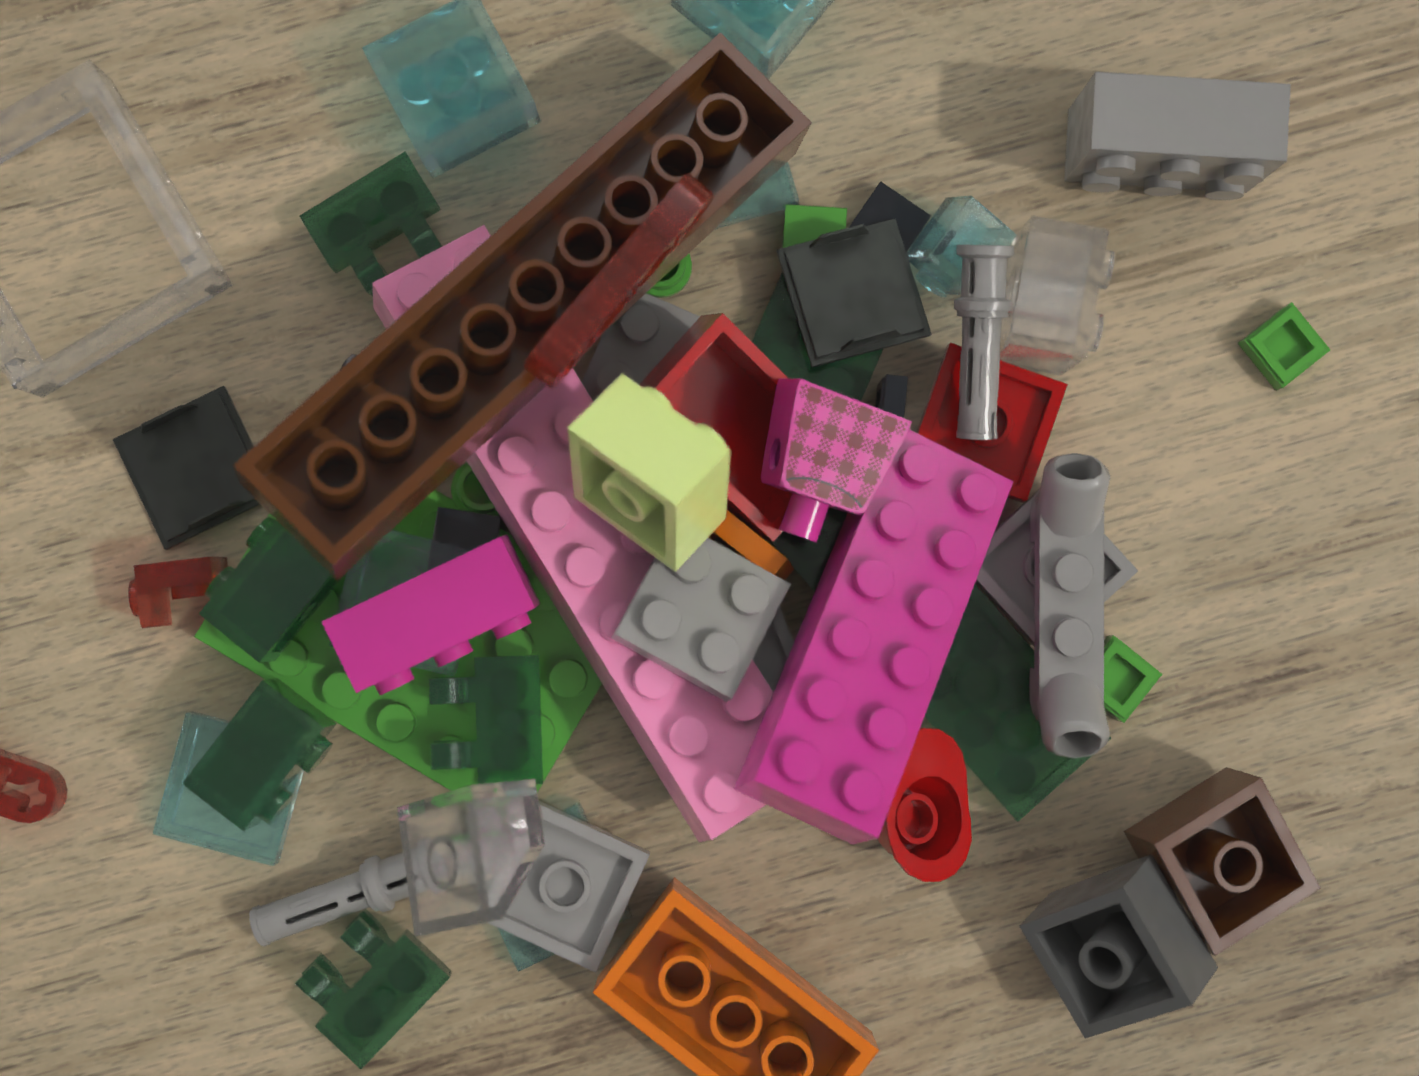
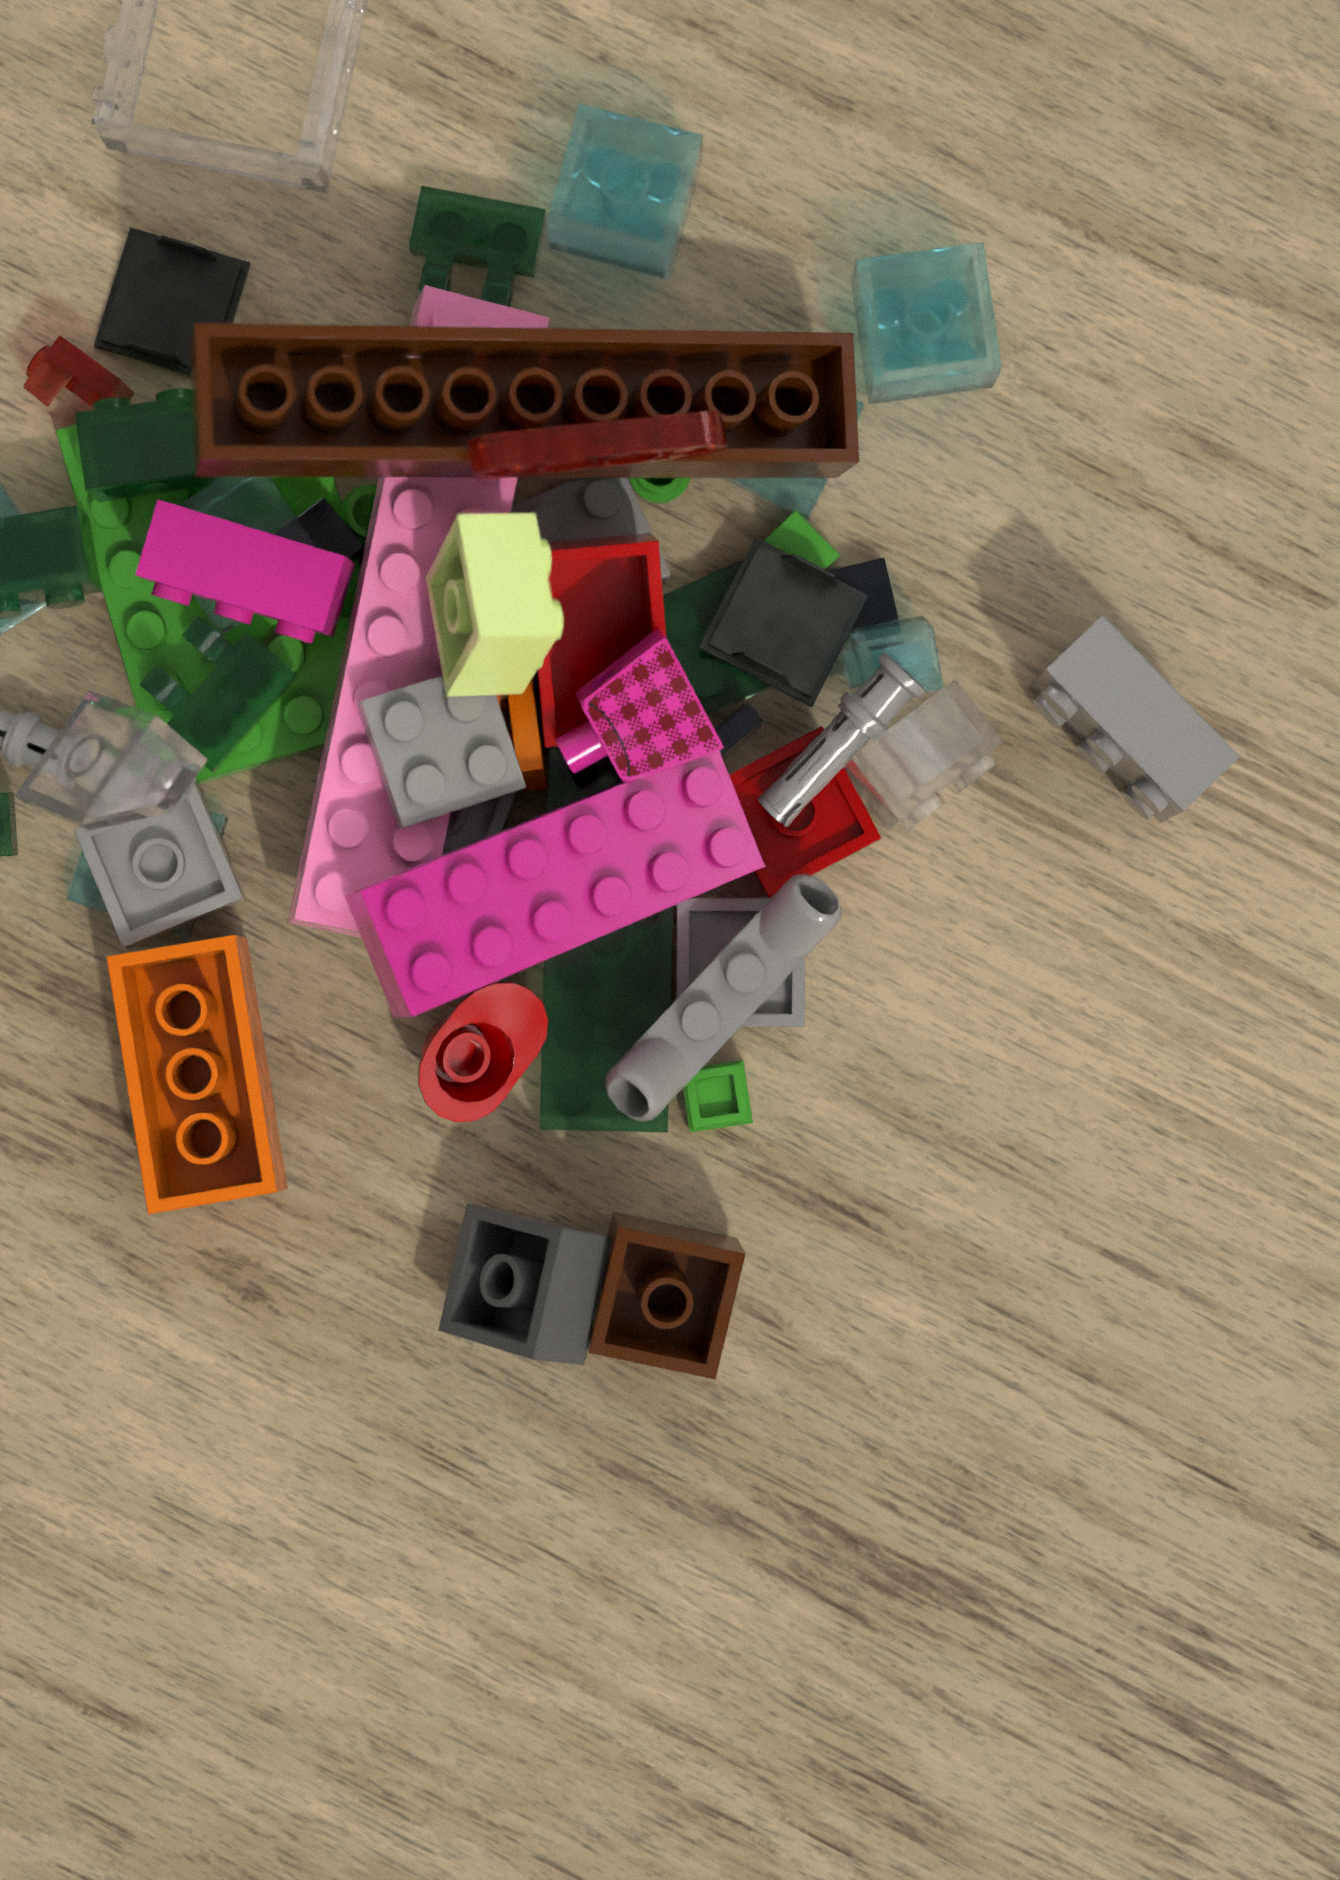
camera: 45 degrees right, 0 degrees up
bright green tile [1238,302,1330,391] -> none

